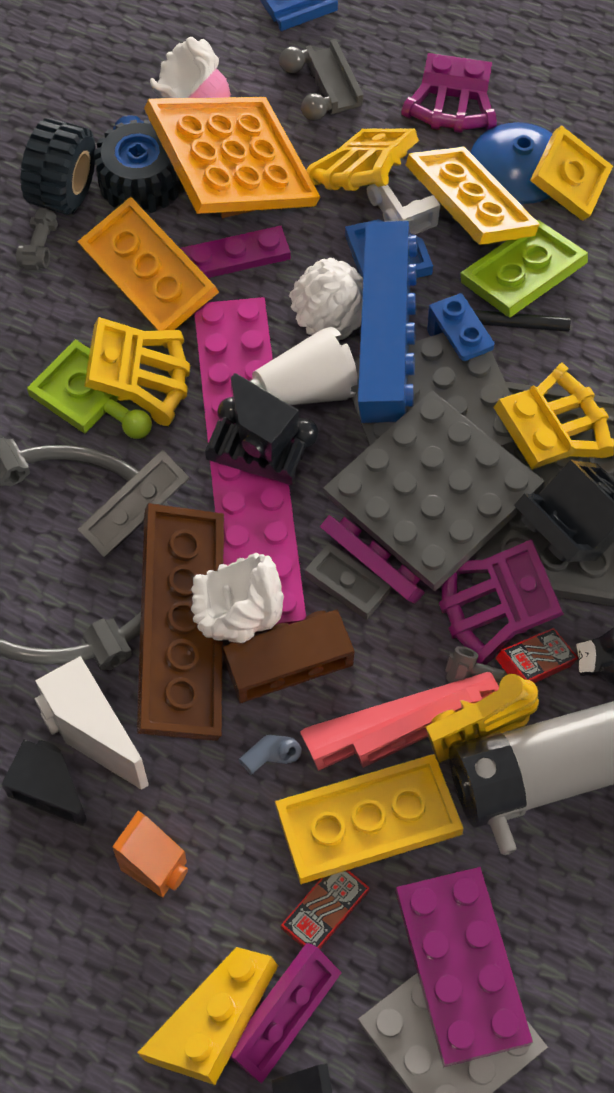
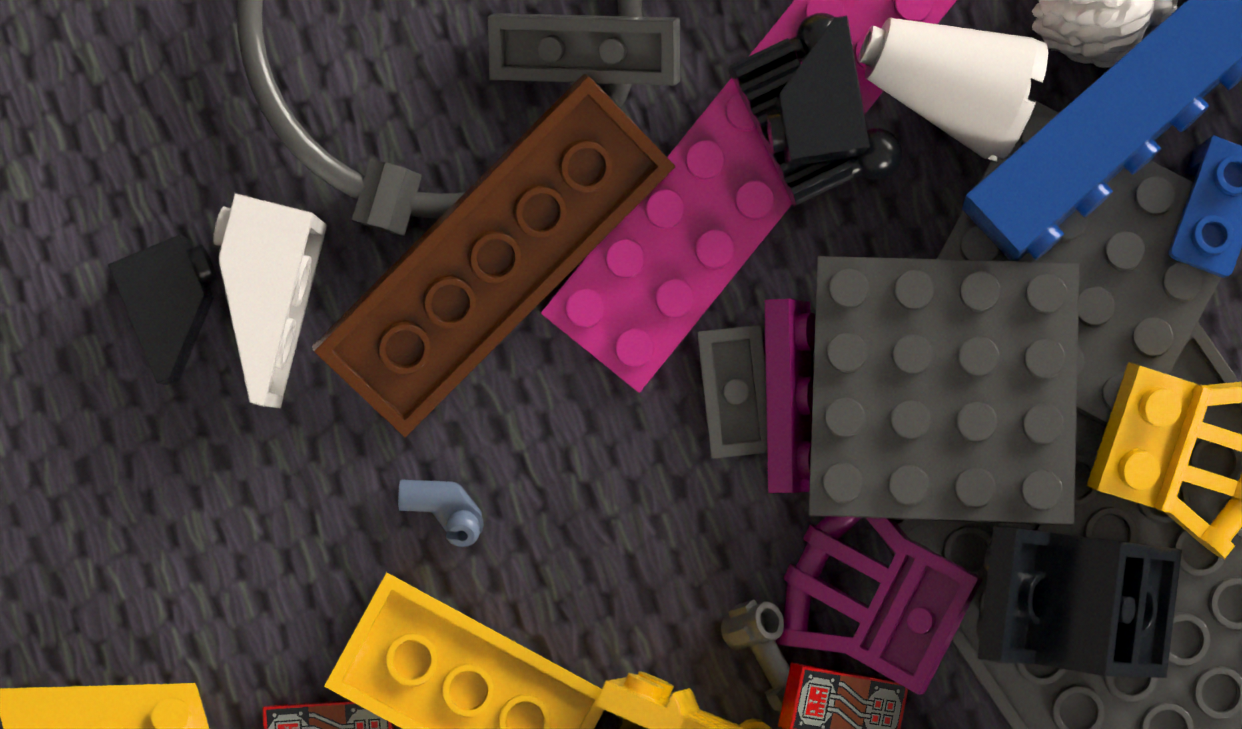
camera: 40 degrees right, 25 degrees up
orange slope [112,811,188,897] -> none
white hair [191,553,284,643] -> none
reddish brown brick [223,609,355,703] -> none
coral wedge [300,672,499,771] -> none

